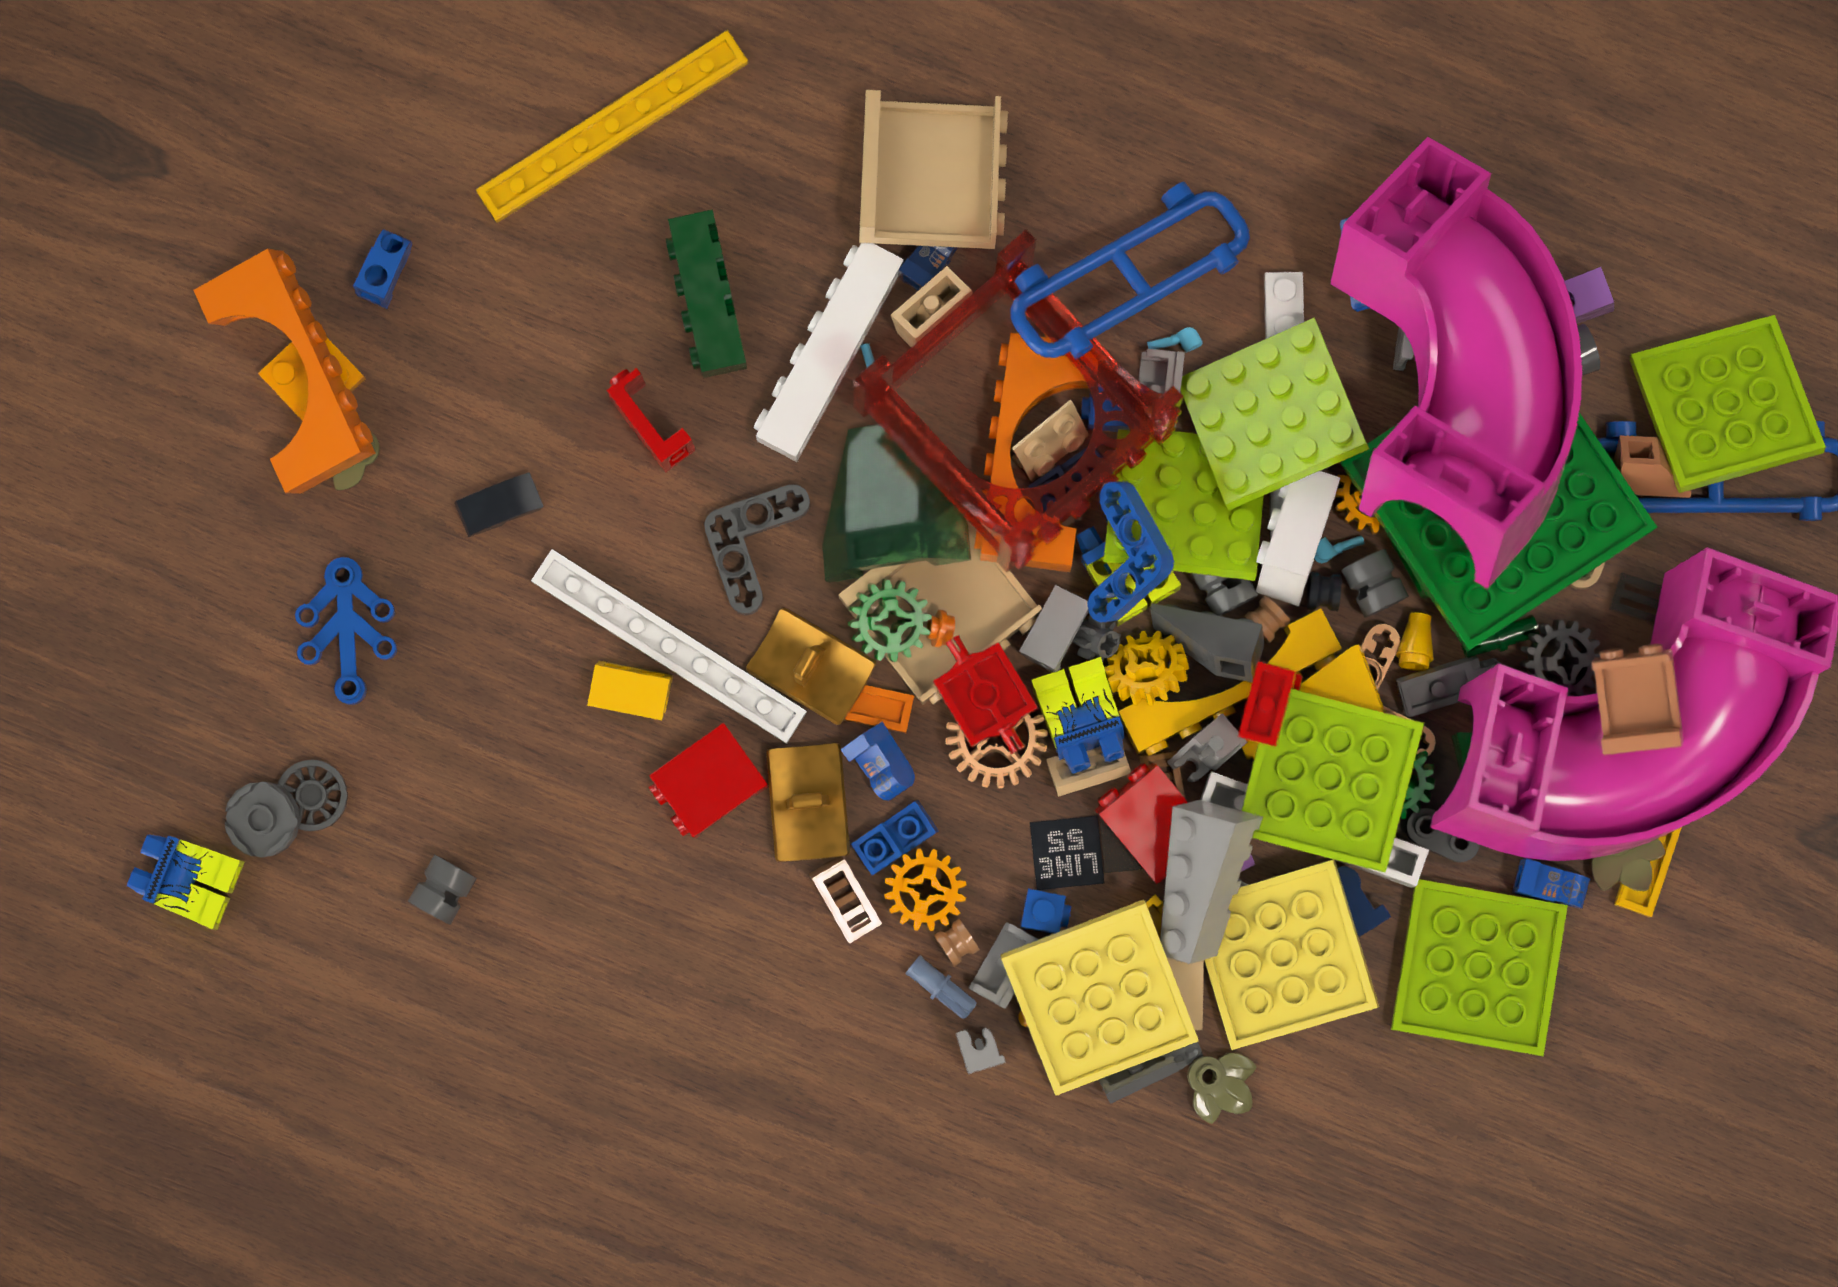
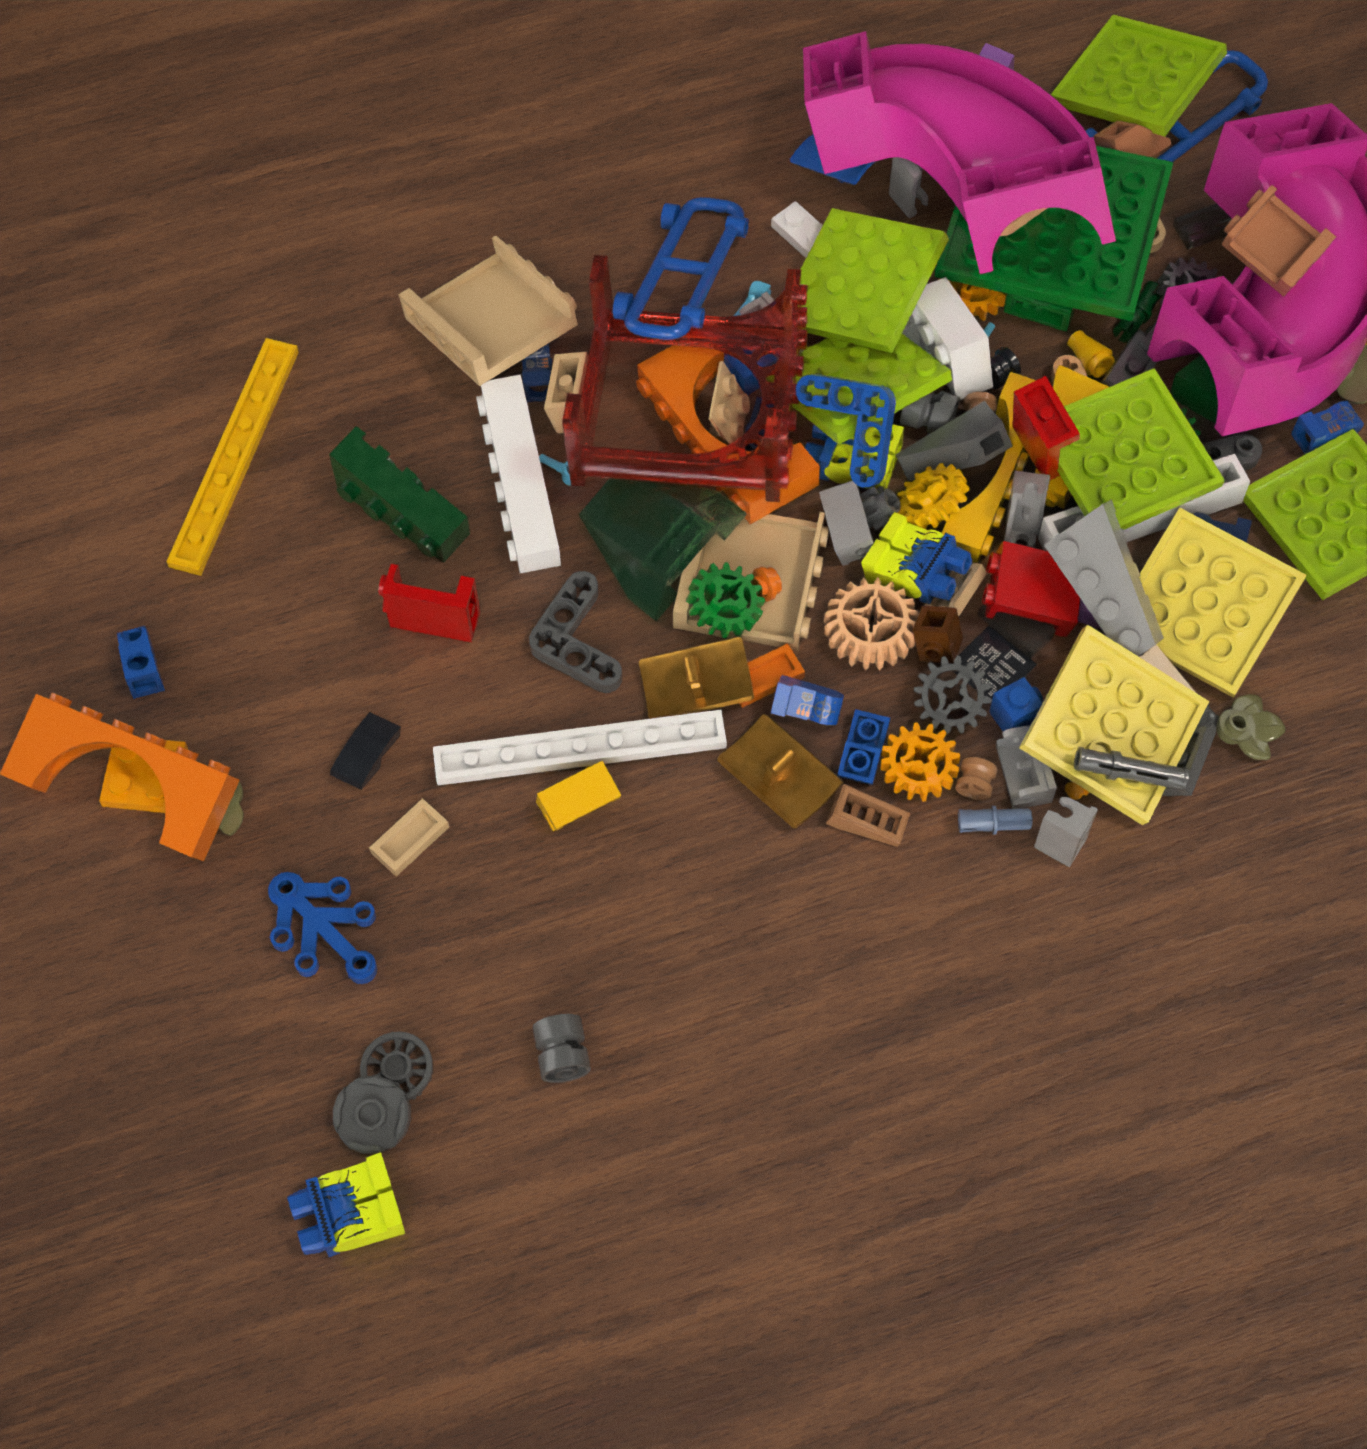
camera: 40 degrees left, 20 degrees down
red panel [648,723,769,839] -> none
red plate [933,635,1038,755] -> none
dark grey wheel [1341,549,1409,618] -> none
none -> tan tile [369,798,449,877]
none -> reddish brown brick [912,605,963,664]
none -> dark grey gear [913,656,992,734]
none -> dark grey pin [1074,747,1189,791]

